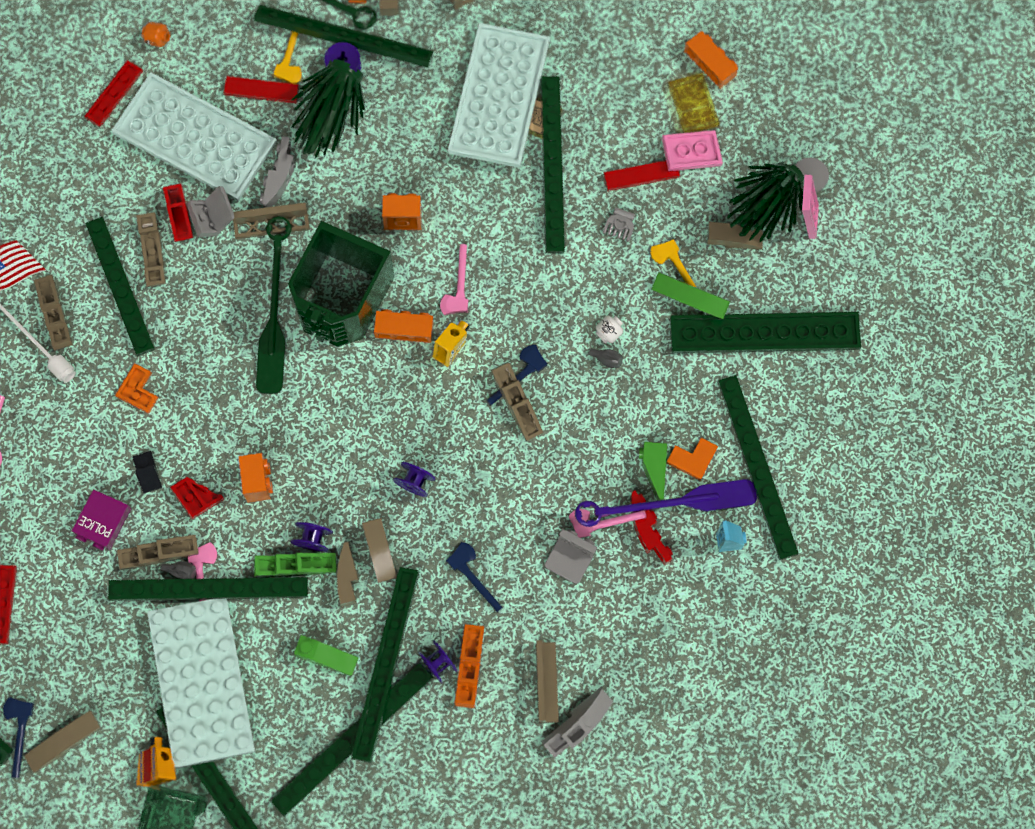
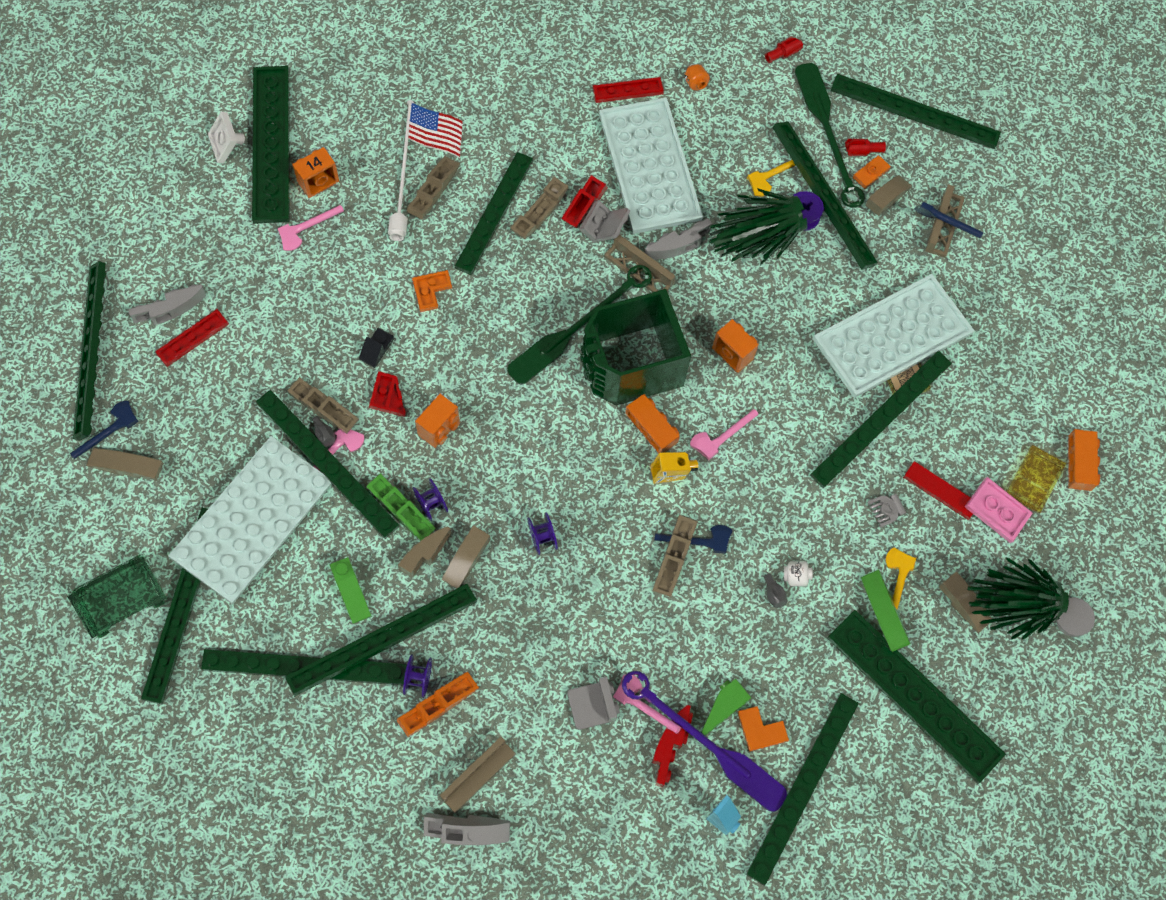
camera: 45 degrees right, 5 degrees down
magenta brick [72,489,131,551] -> none
light orange torso [136,737,176,787] -> none
red tile [223,76,299,104] -> none
dark blue piece [446,542,503,613] -> none
bright pink tile [802,175,819,239] -> none

